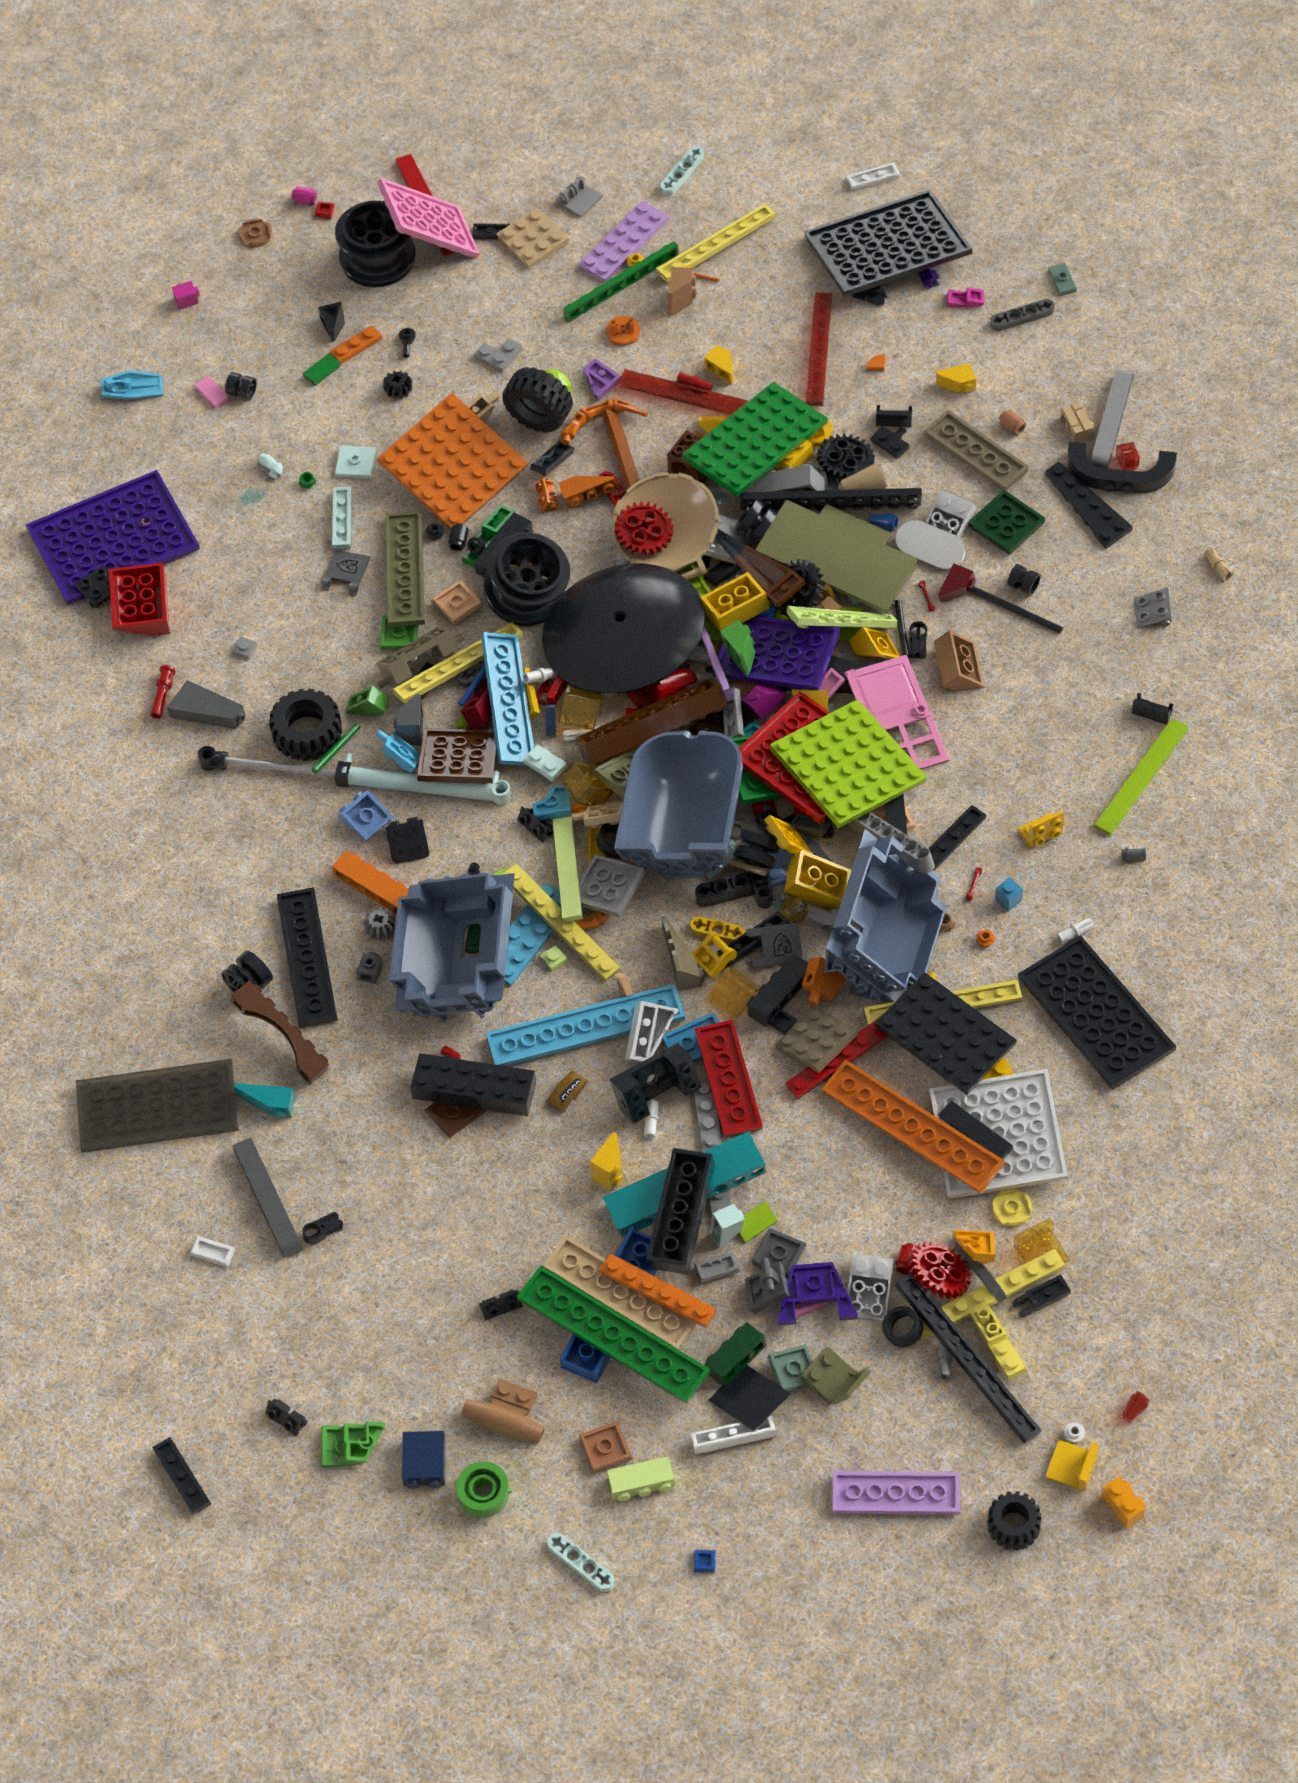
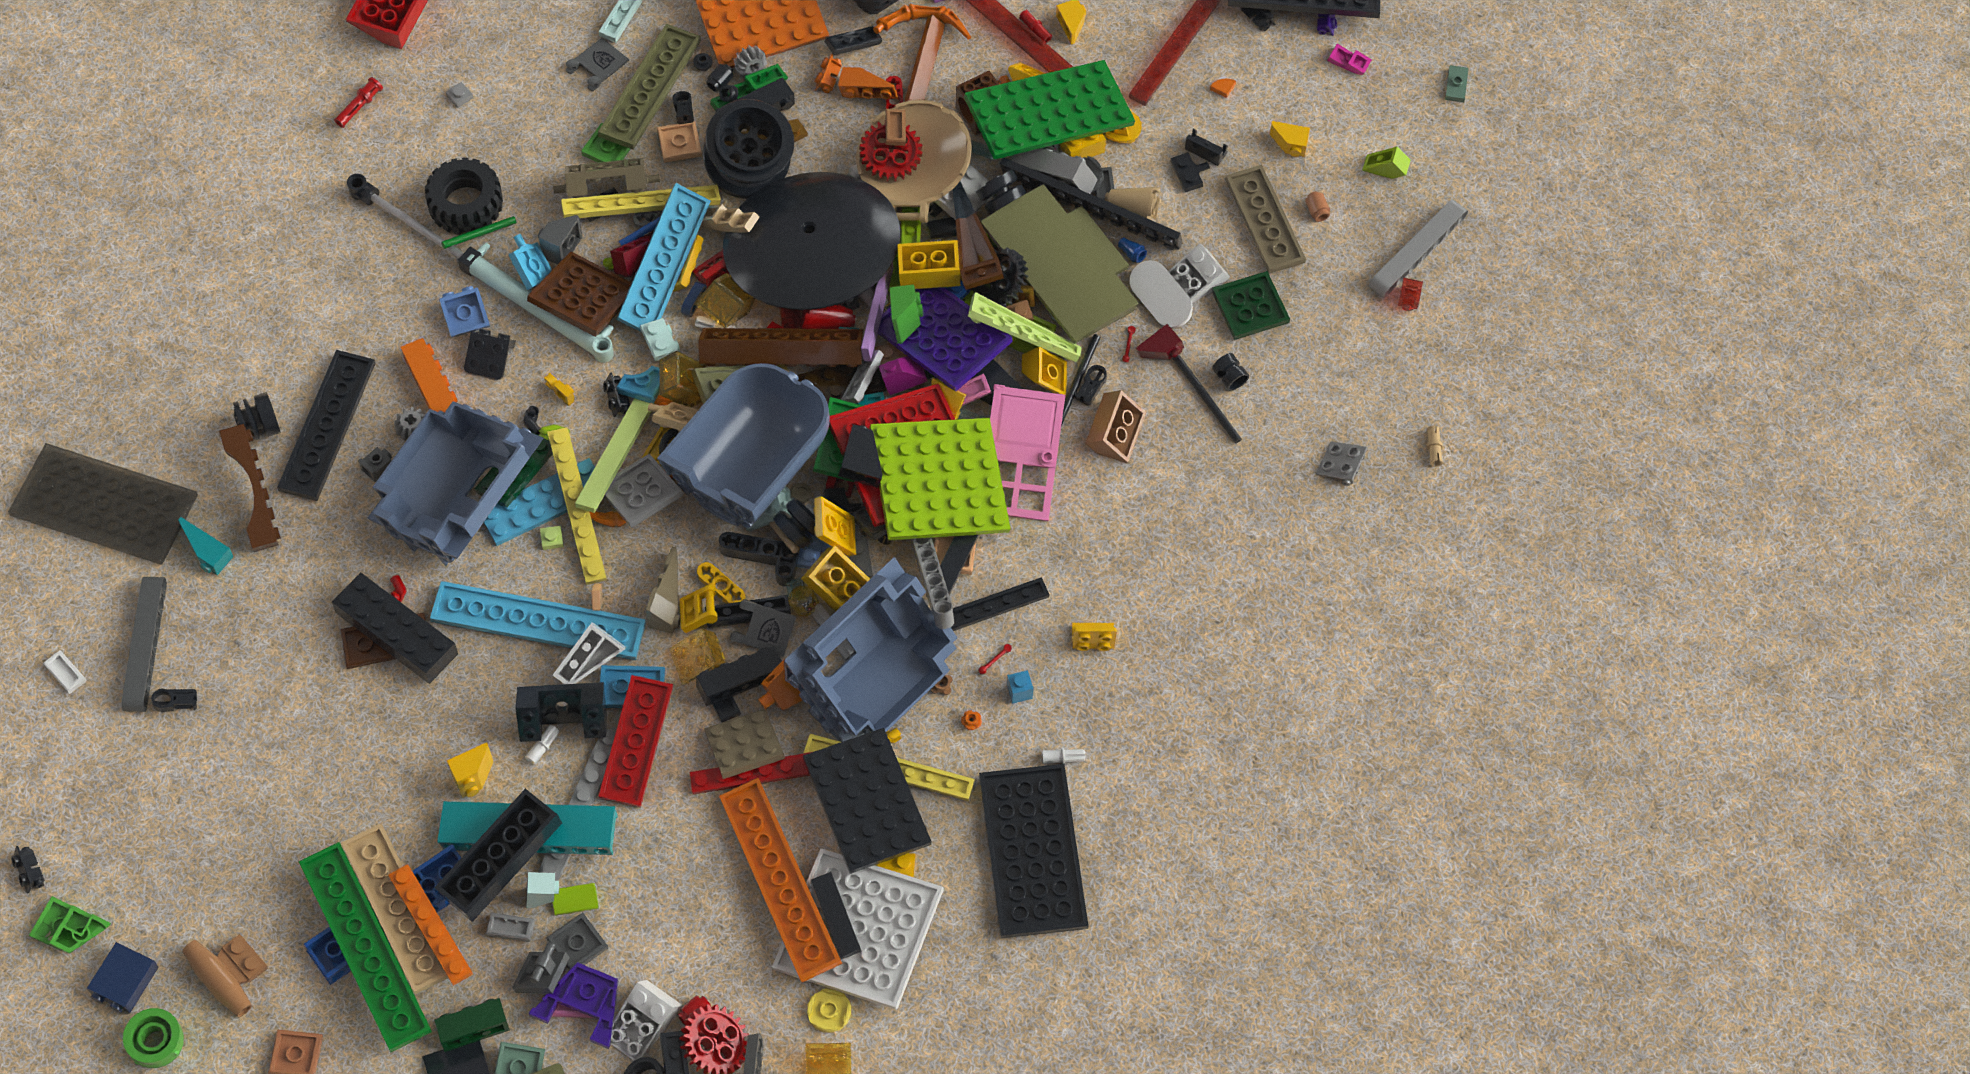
camera: 20 degrees right, 5 degrees up
dark grey slope [167,680,246,729] -> none
bright green slope [345,685,389,717] -> none
black hinge [479,1289,523,1320] -> none
white pin [522,668,557,684] -> none
pearl gold slope [547,1070,588,1112] -> none
black gear [816,433,875,482] -> none
light orange wing [953,1229,995,1264] -> none
dark grey beam [990,299,1055,331] -> none
black wing [1045,461,1133,549] -> none
tan brick [1060,402,1096,443] -> none
black arch [1067,442,1177,494] -> none
lime tile [1094,718,1189,836] -> none
dark grey pin [1121,847,1146,862] -> none
black hinge [1132,693,1174,725] -> none
none -> yellow plate [544,373,575,406]
none -> black piece [672,91,694,124]
none -> tan slope [701,204,759,233]
none -> light grey gear [733,45,767,77]
none -> black slope [838,425,883,488]
none -> medium nougat tile [885,109,906,146]
none -> lime slope [1362,146,1411,179]

